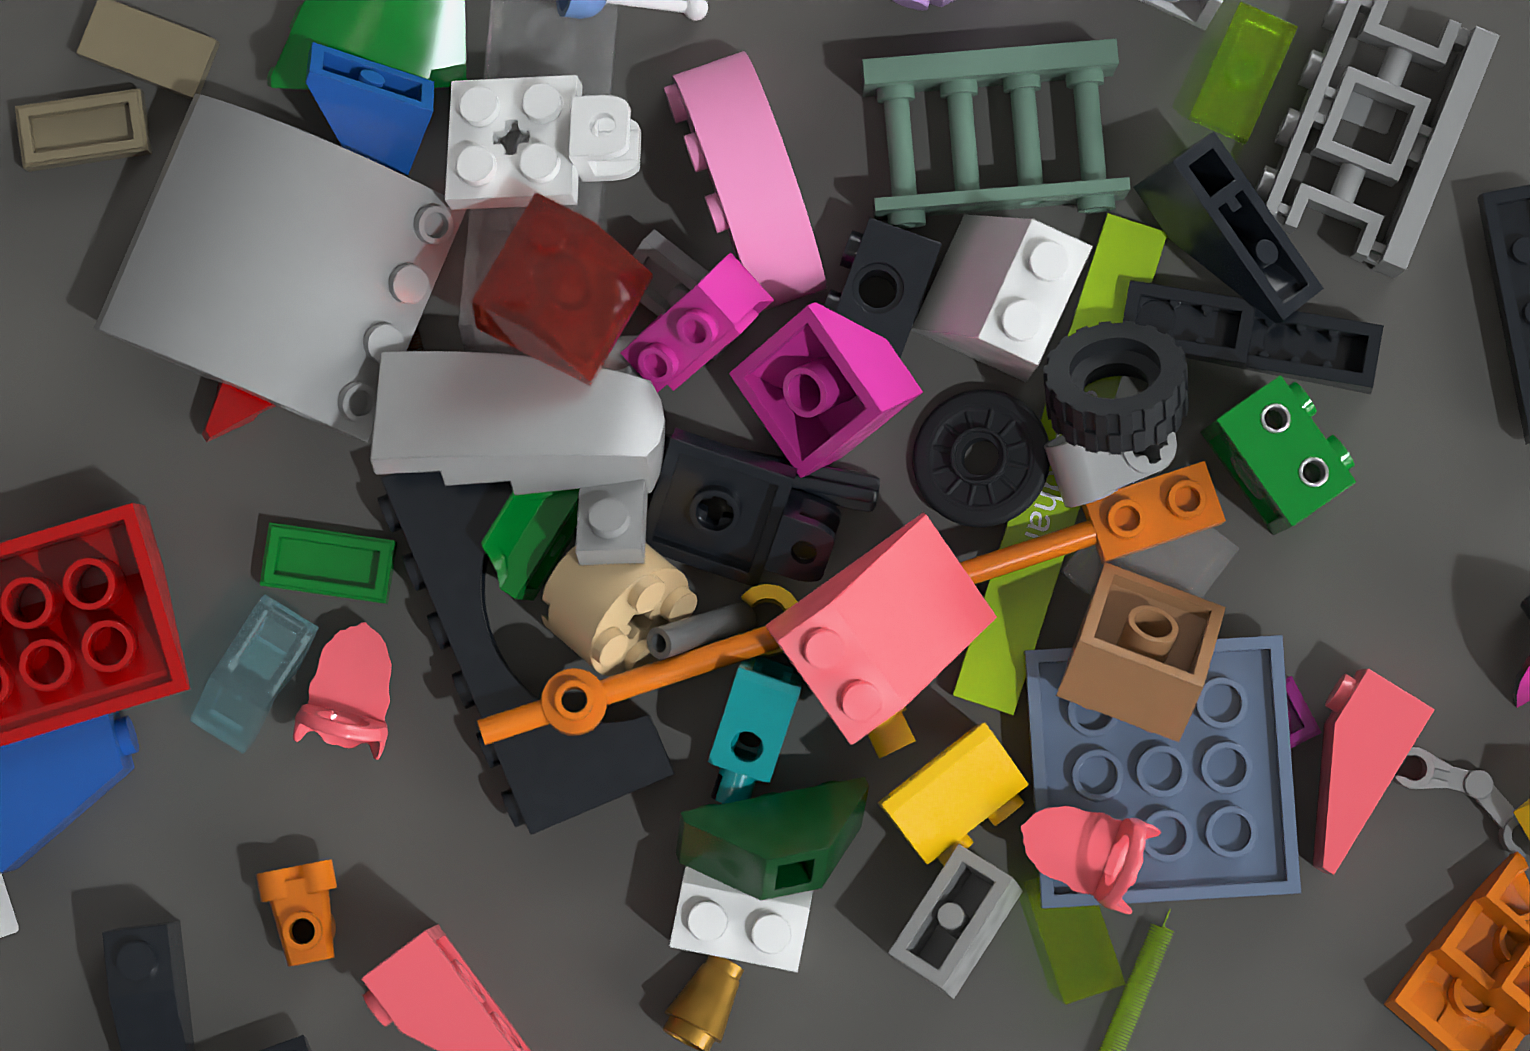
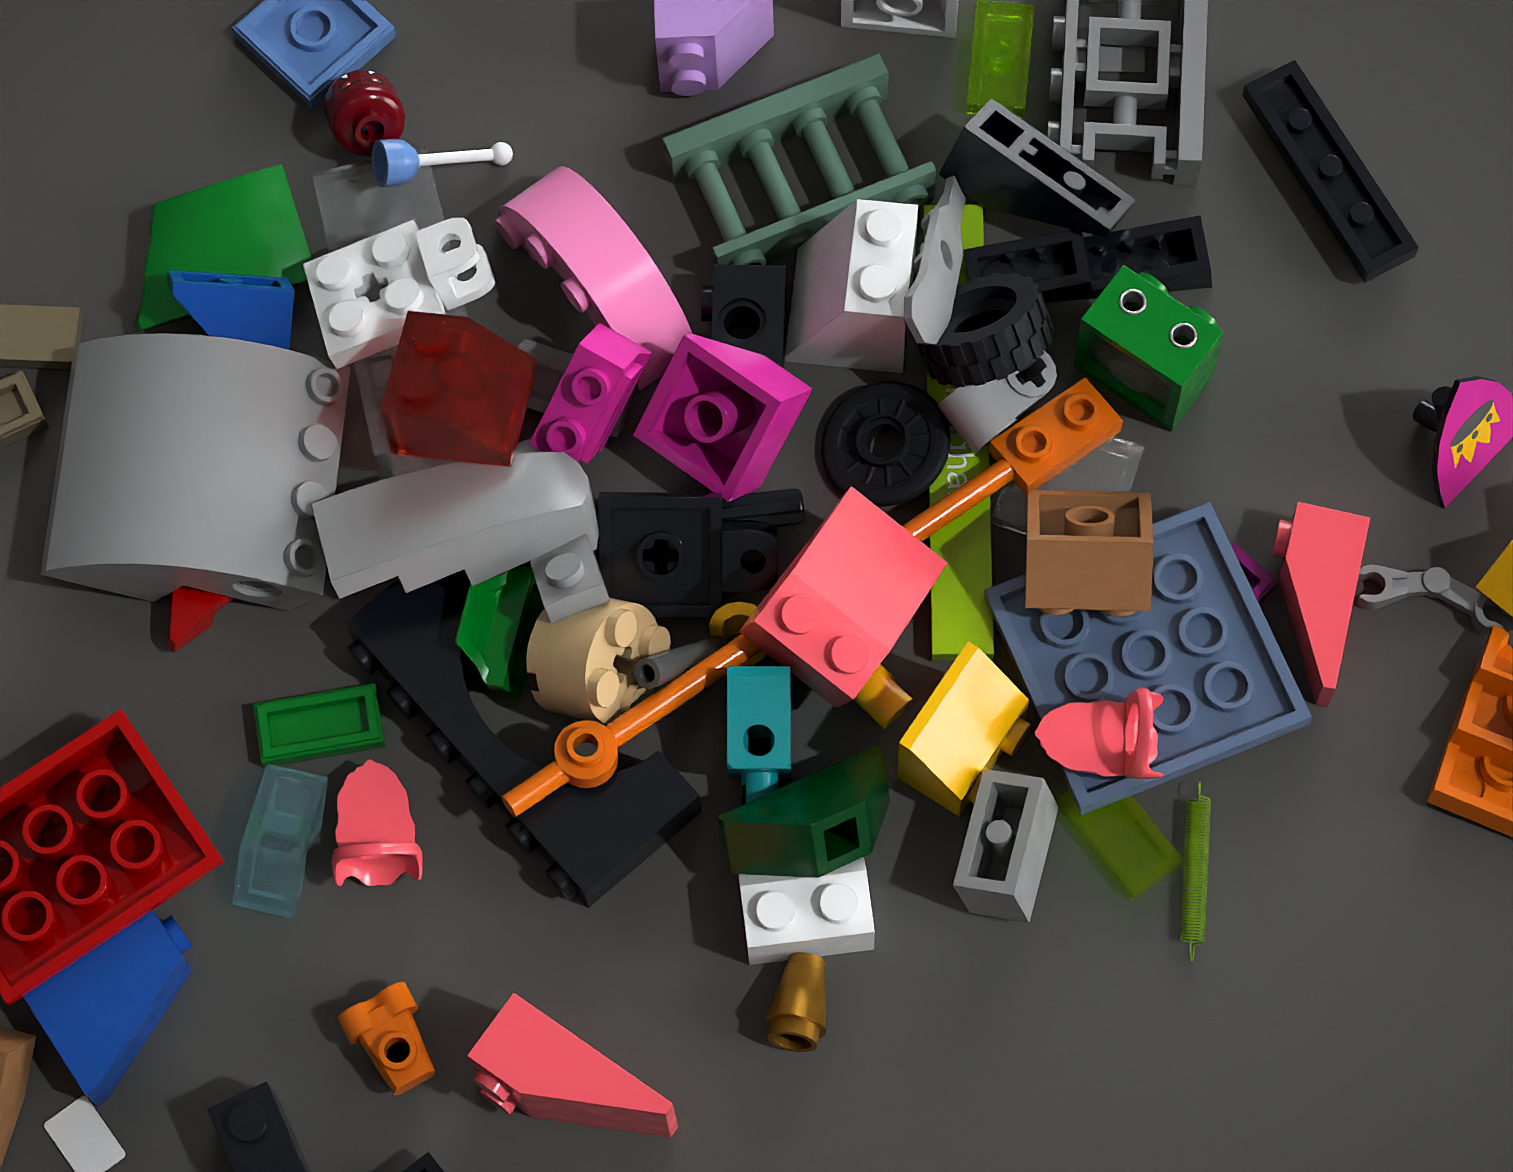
camera: 15 degrees left, 15 degrees down
none -> light grey piece [904,176,966,345]

